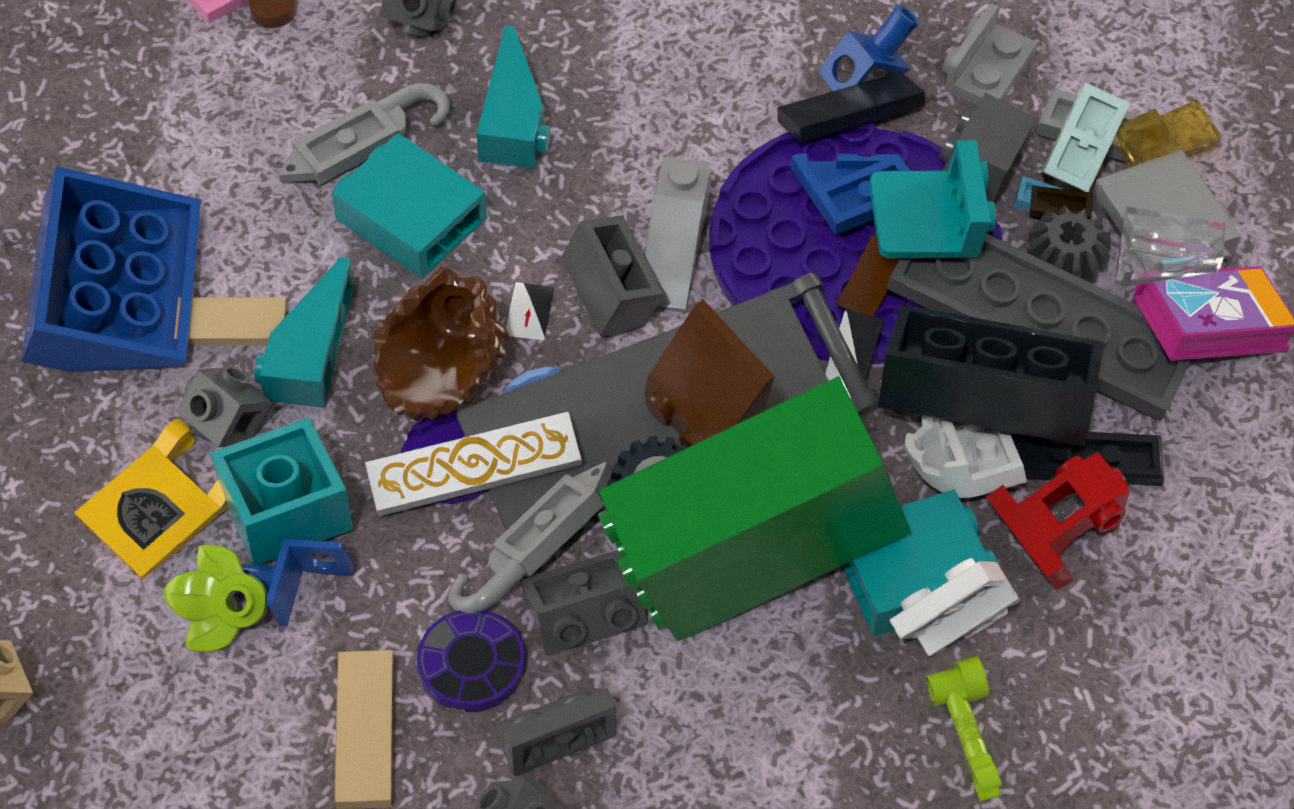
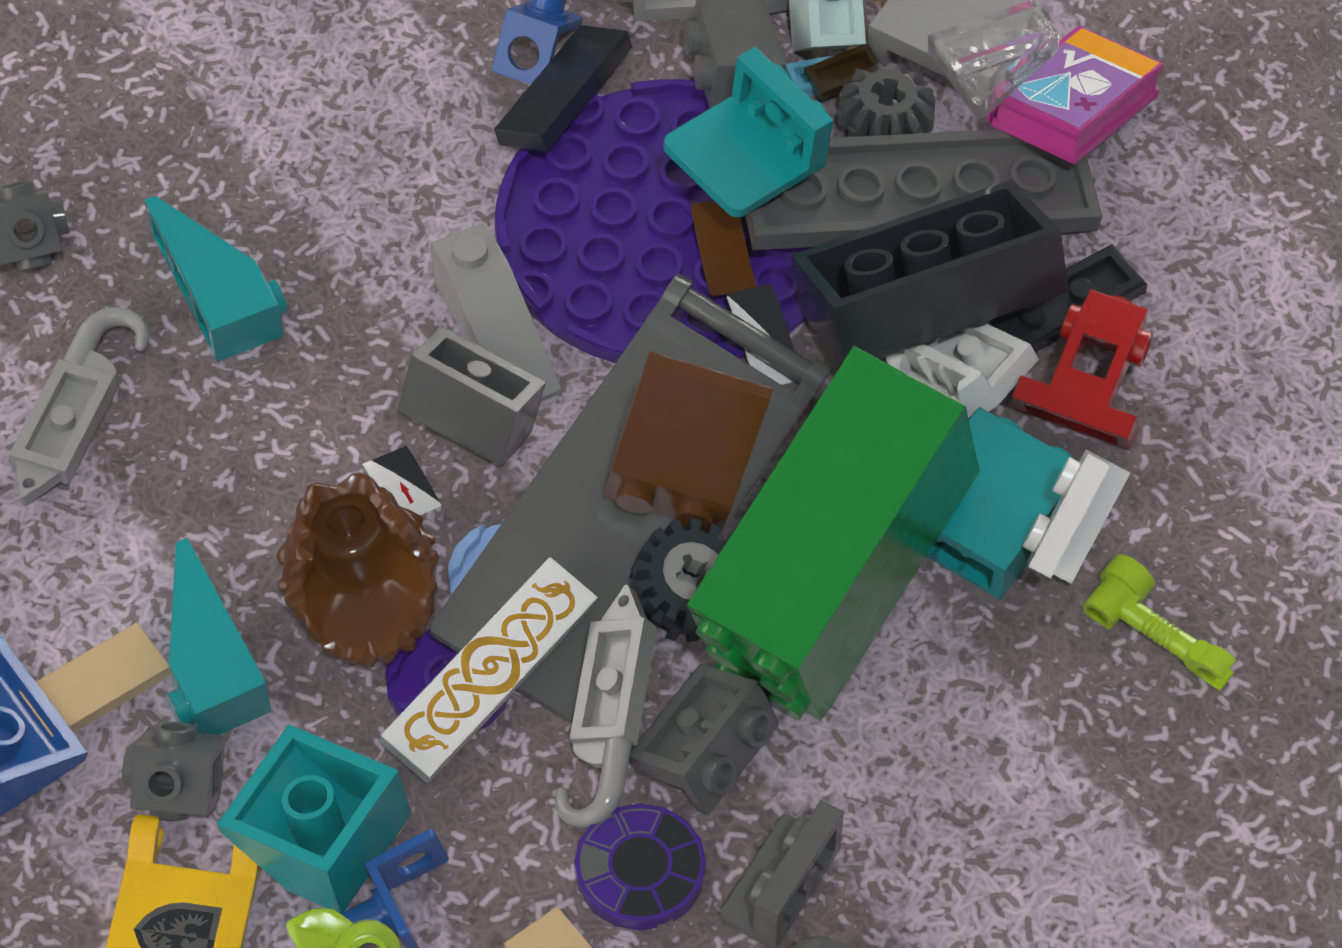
camera: 35 degrees left, 0 degrees up
teal brick [332,133,487,279] -> none
blue wing [791,154,910,235] -> none

